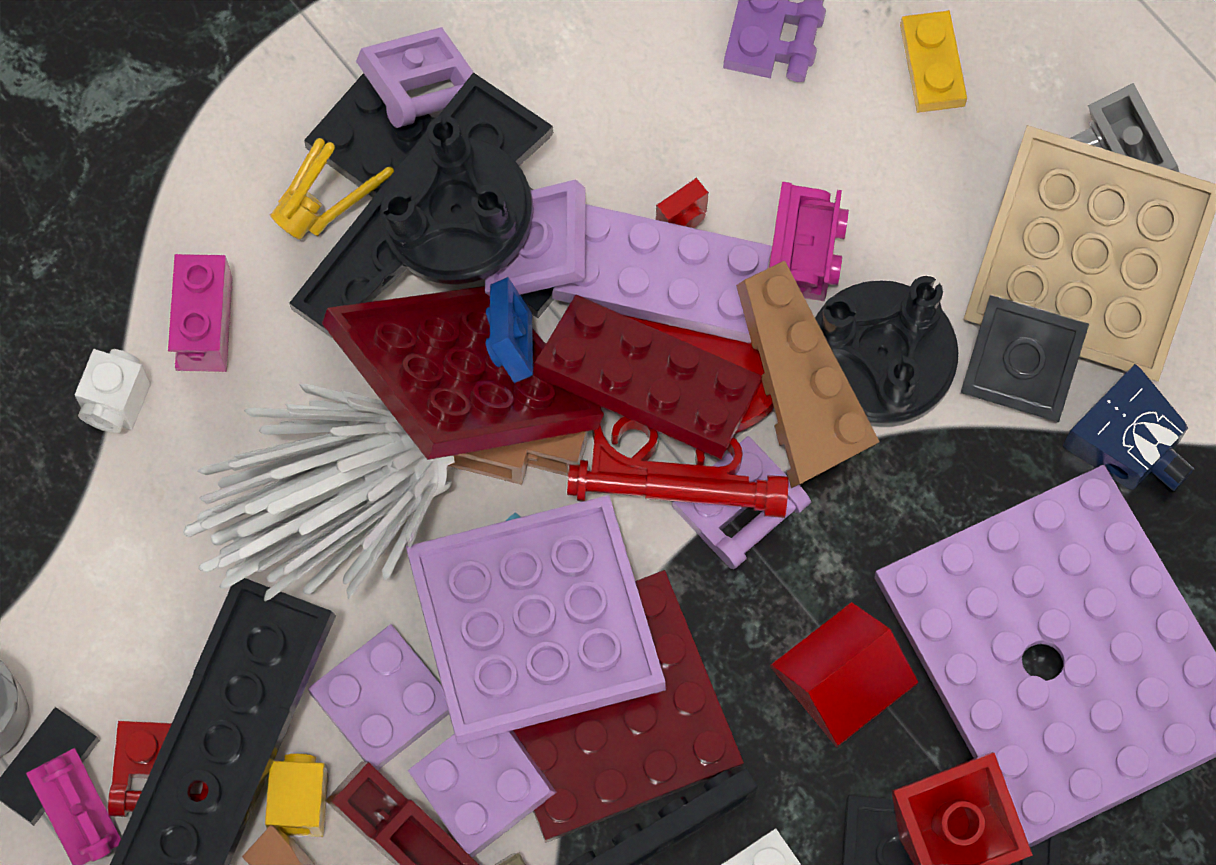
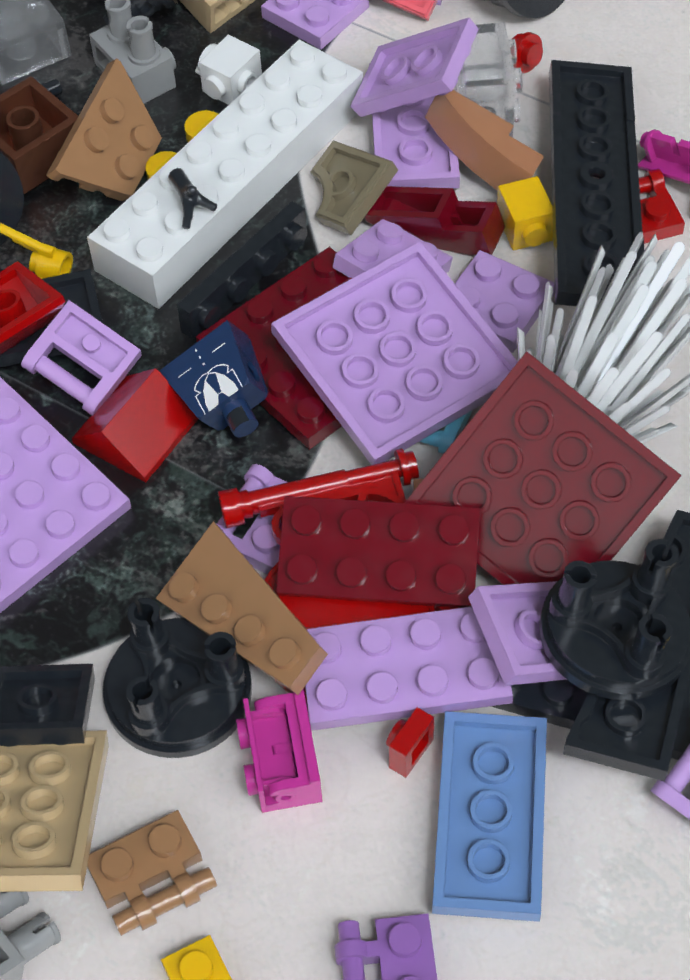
camera: 165 degrees right, 15 degrees down
blue plate [486,277,533,383] -> none
none -> lavender plate [21,300,142,416]
none -> medium nougat plate [87,810,217,936]
none -> dark blue torso [160,320,268,437]
none -> medium blue plate [432,711,547,922]

